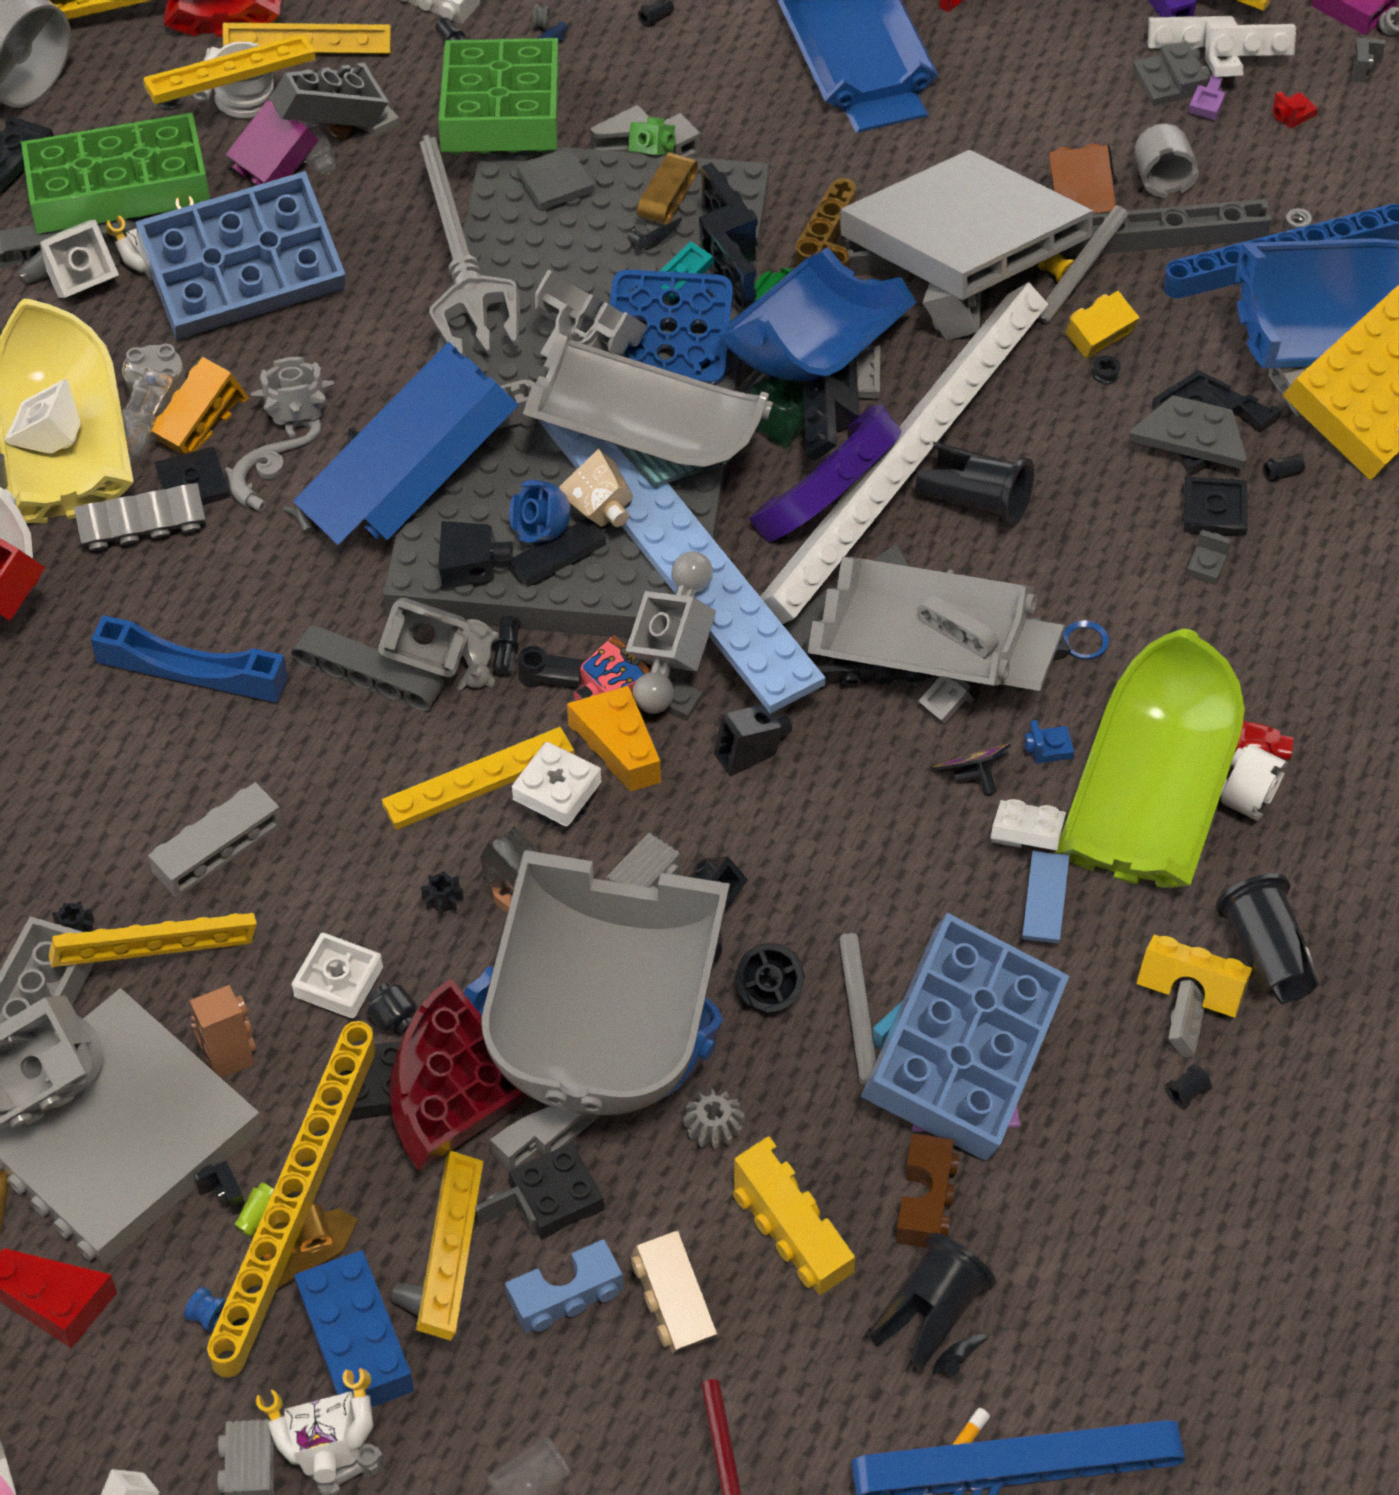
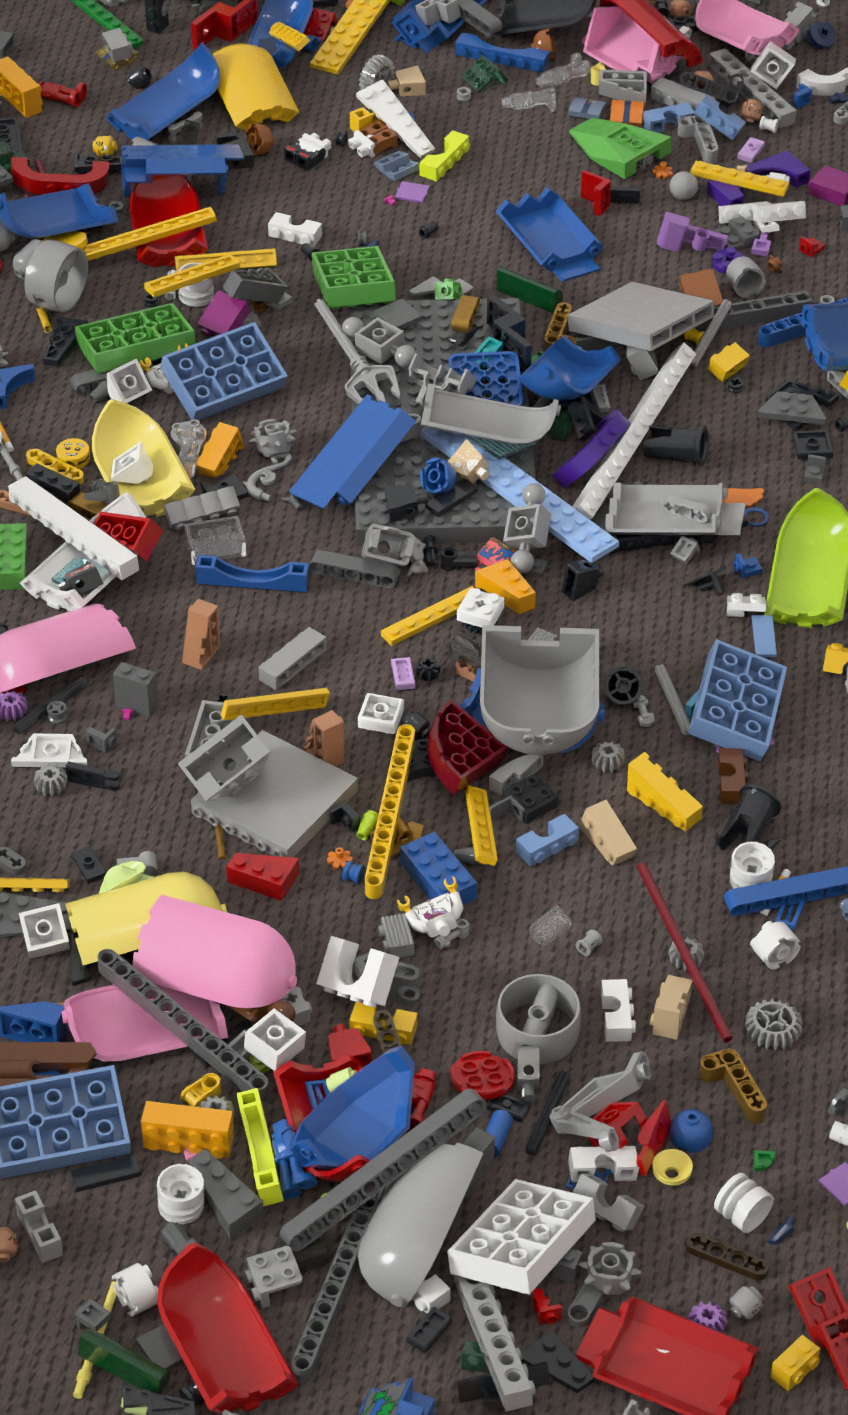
camera: 10 degrees left, 10 degrees down
none -> nougat wedge [182,599,220,670]
none -> clear brick [184,516,246,565]
none -> orange plant [327,847,353,870]
none -> light grey brick [342,317,417,368]
none -> lavender plate [391,657,415,690]
none -> dark green brick [496,267,563,314]
none -> light grey bar [633,695,655,727]
none -> medium lavender plate [657,212,728,252]
none -> dark purple plate [712,247,745,273]
none -> orange animal [725,488,764,508]
none -> white wheel [730,842,775,889]
none -> dark orange plate [767,255,783,273]

